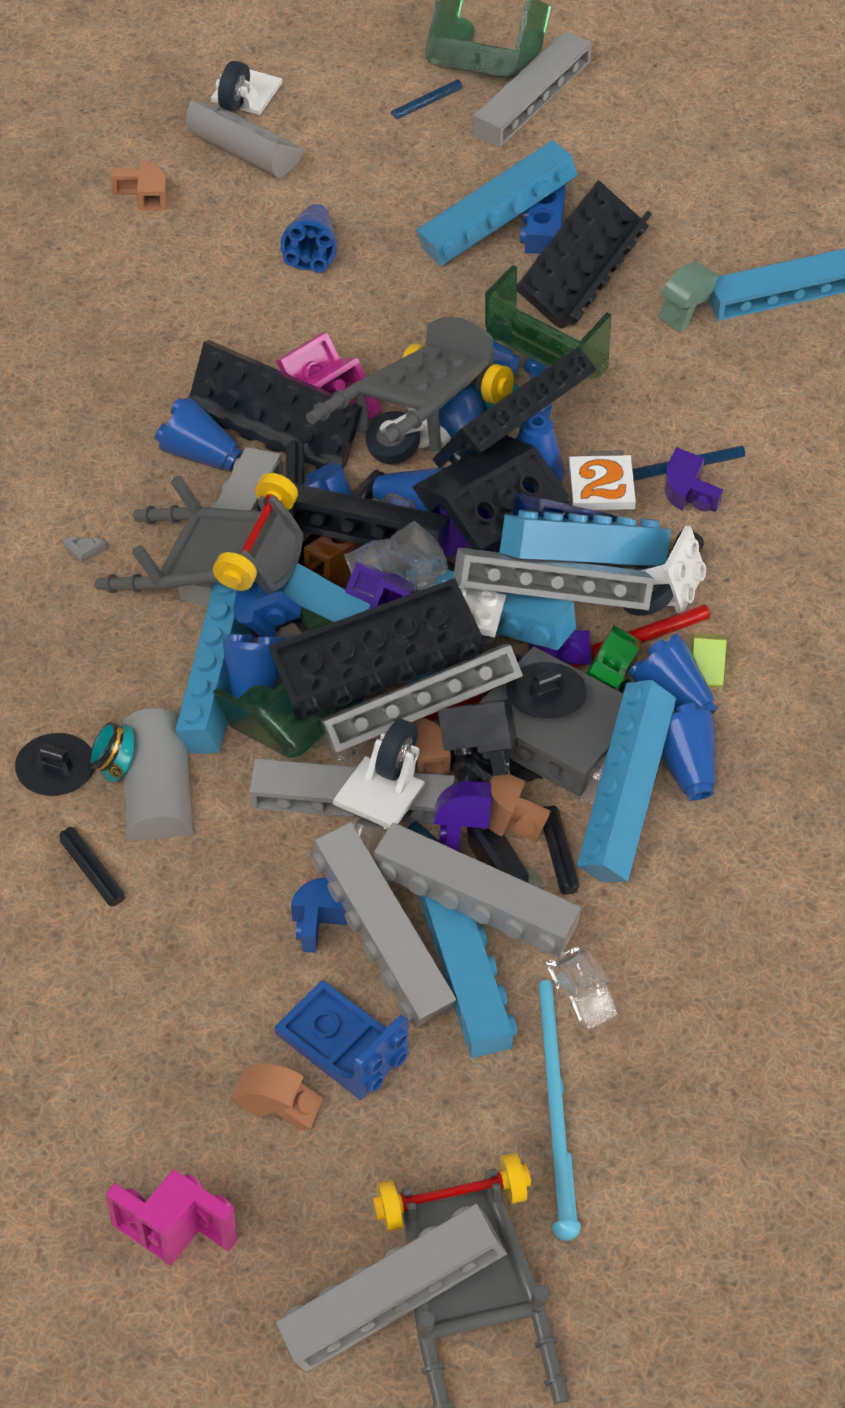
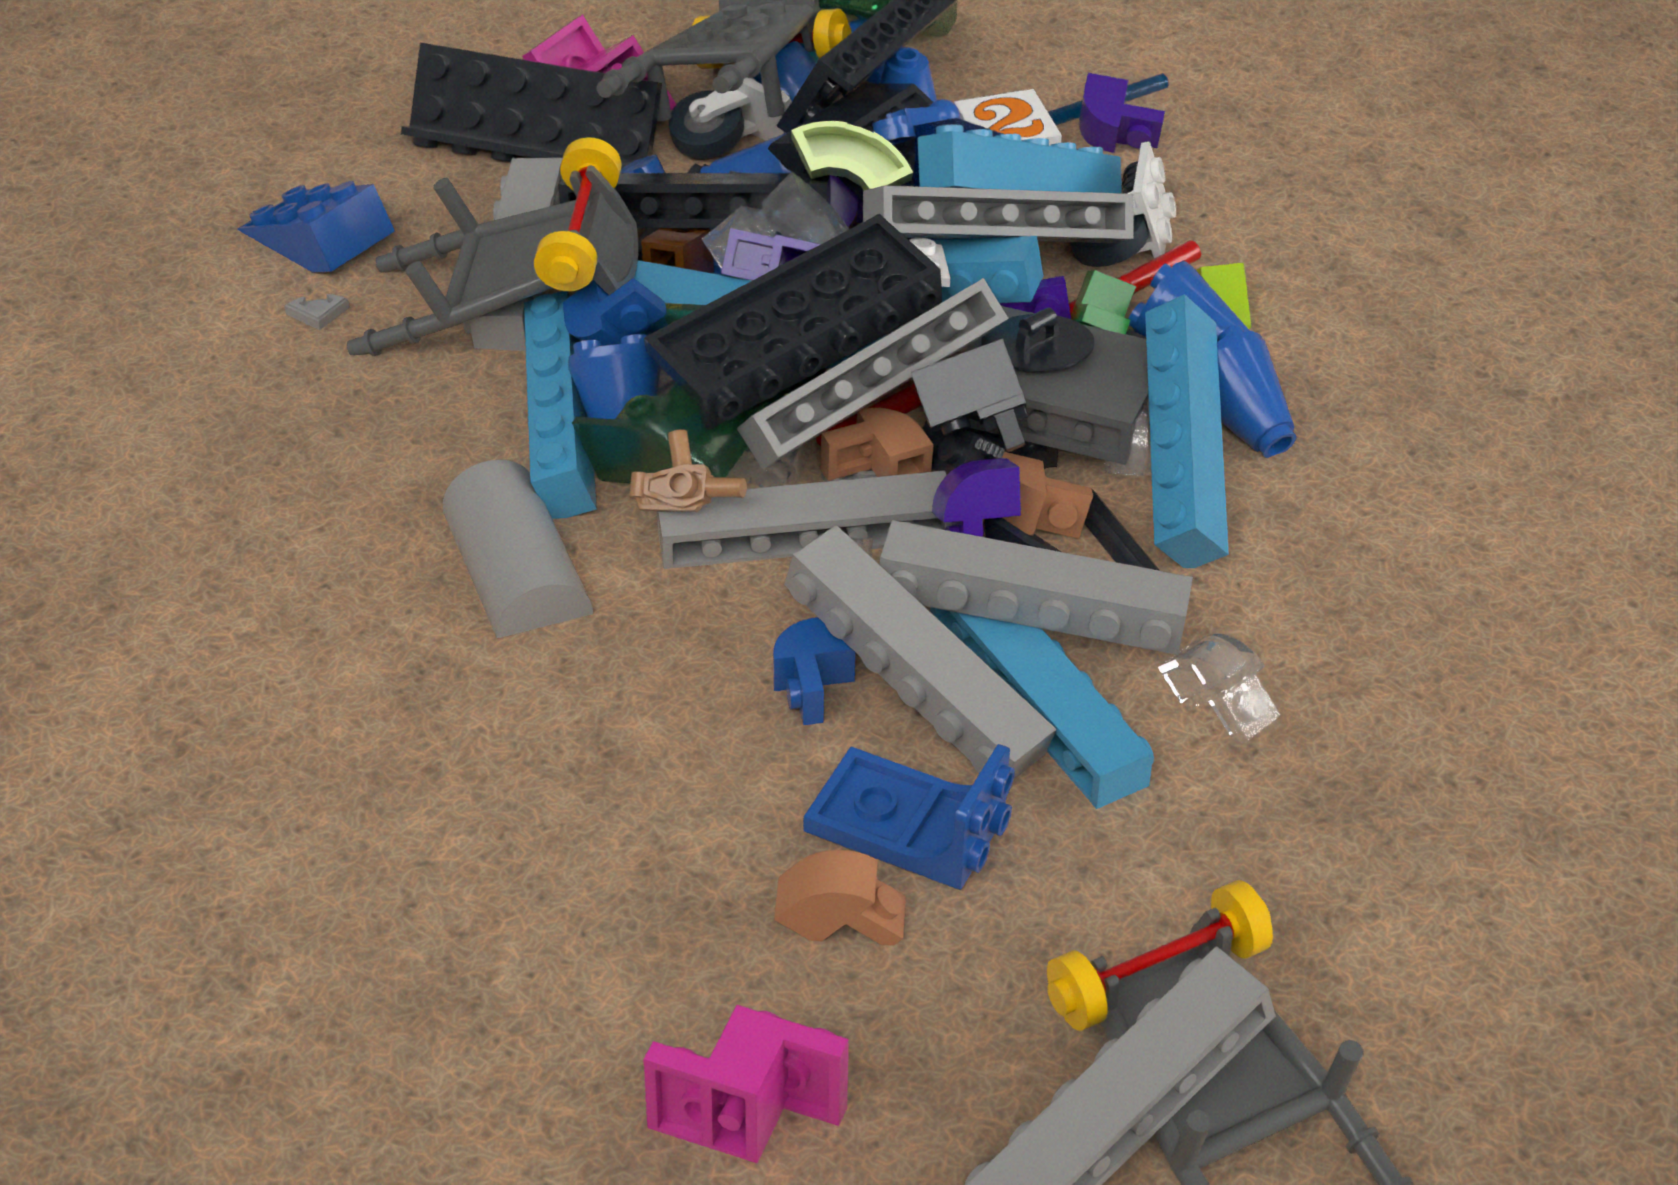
camera: 15 degrees left, 10 degrees down
black shield [15,733,94,796] -> none
black axle [59,827,125,907] -> none
piece [87,722,135,782] -> none
blue cone [154,398,243,472] -> none
white plate [333,719,425,828] -> none
medium azure bar [539,980,581,1241] -> none
none -> blue slope [237,181,395,272]
none -> medium nougat piece [629,430,747,512]
none -> yellowish green brick [791,121,913,191]
none -> blue piece [872,99,960,145]

